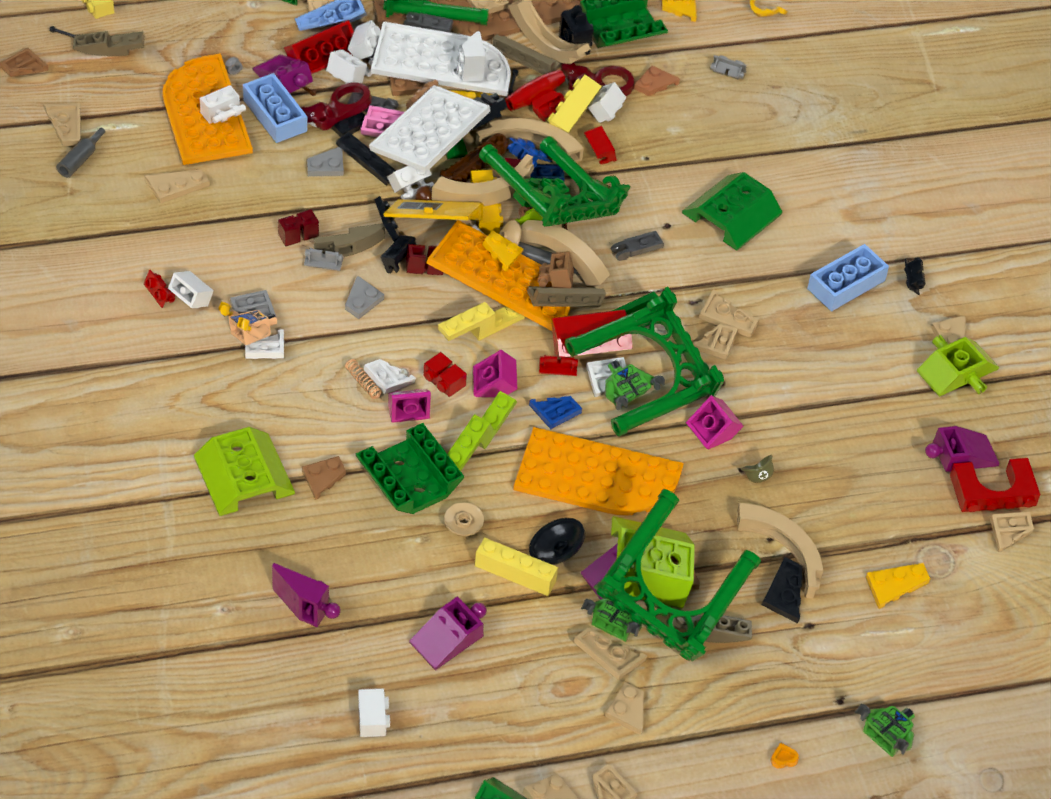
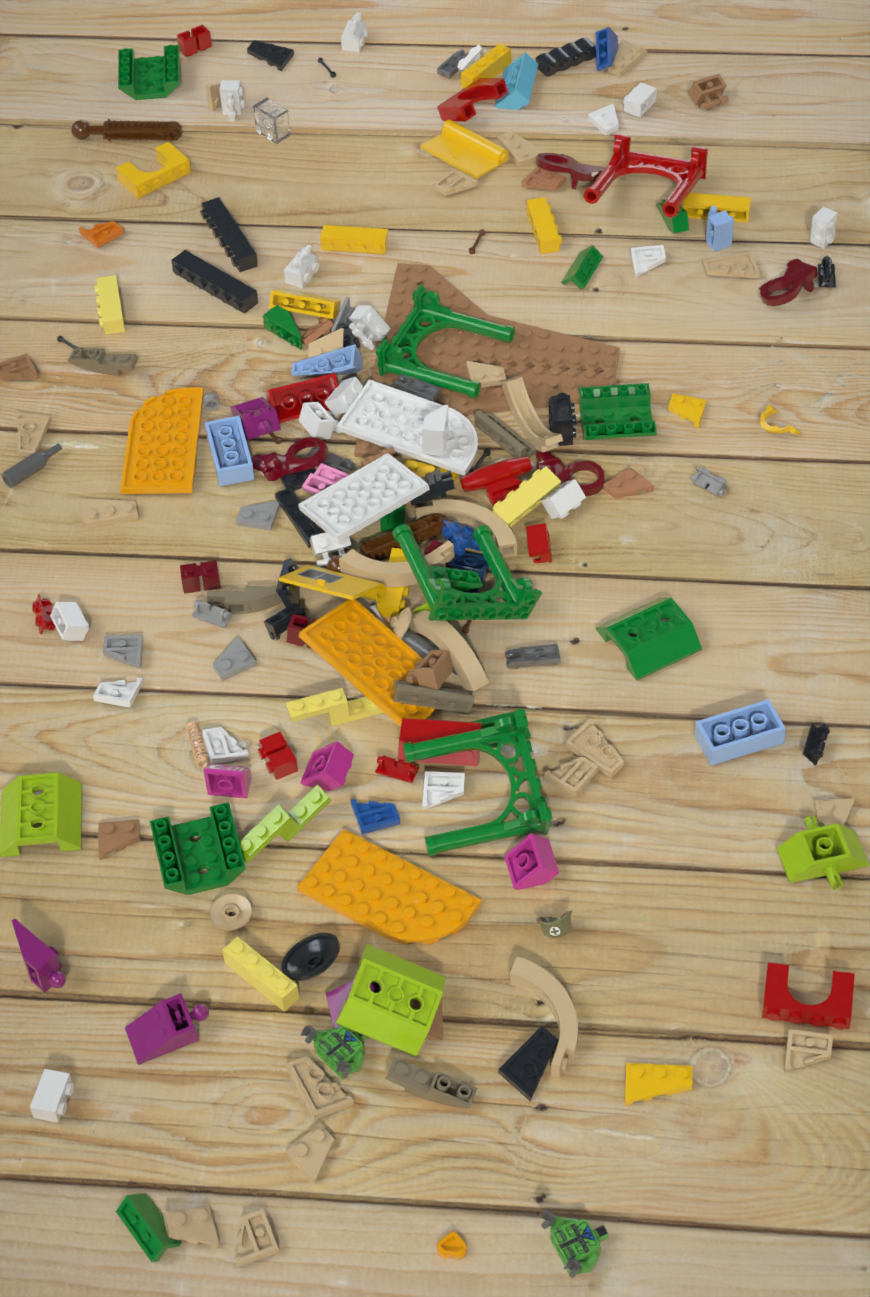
camera: 25 degrees right, 0 degrees up
white brick [200,85,246,124] -> none
light nougat torso [219,302,277,345] -> none
yellow wing [482,231,524,271] -> none
green arch [593,489,761,661] -> none
torso [605,360,665,410] -> none
magenta slope [925,426,999,472] -> none

